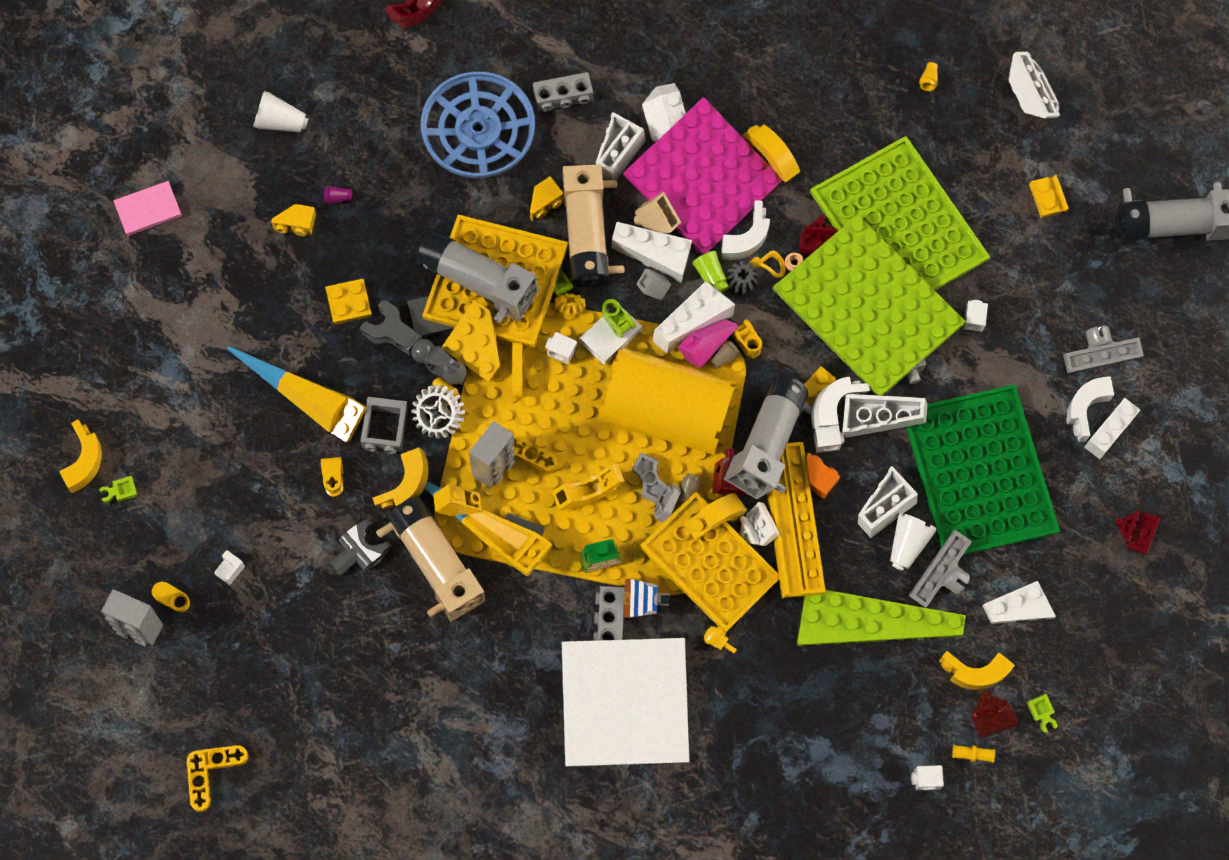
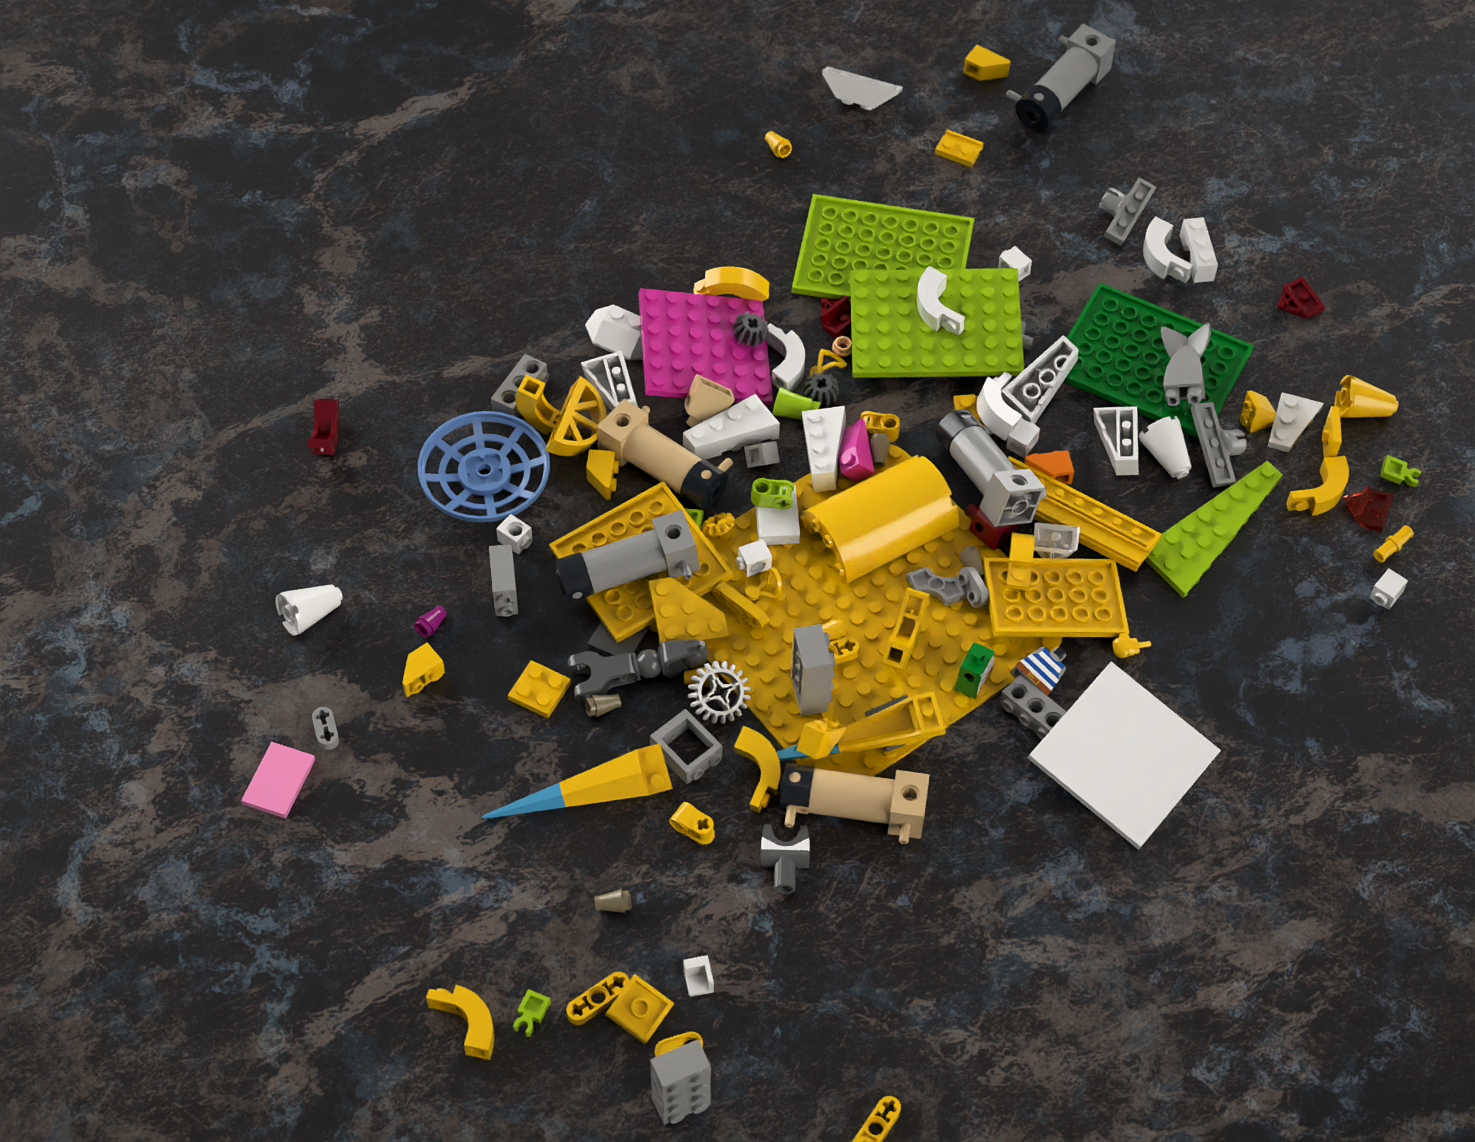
camera: 45 degrees left, 15 degrees down
none -> light grey beam [312,707,339,750]
none -> light grey window [489,544,518,616]
none -> white brick [496,514,532,554]
none -> yellow arch [515,374,578,440]
none -> yellow window [545,376,607,456]
none -> yellow beam [566,972,629,1025]
none -> dark tan cone [585,694,621,718]
none -> dark tan cone [595,888,631,913]
none -> yellow plate [605,974,674,1044]
none -> dark grey gear [732,311,769,348]
none -> yellow piece [745,567,782,601]
none -> yellow cone [822,618,846,641]
none -> white arch [917,266,965,335]
none -> yellow slope [963,45,1010,81]
none -> light grey hips [1161,323,1211,406]
none -> yellow slope [1239,390,1276,434]
none -> yellow plate [1322,406,1342,458]
none -> yellow cone [1334,375,1398,418]

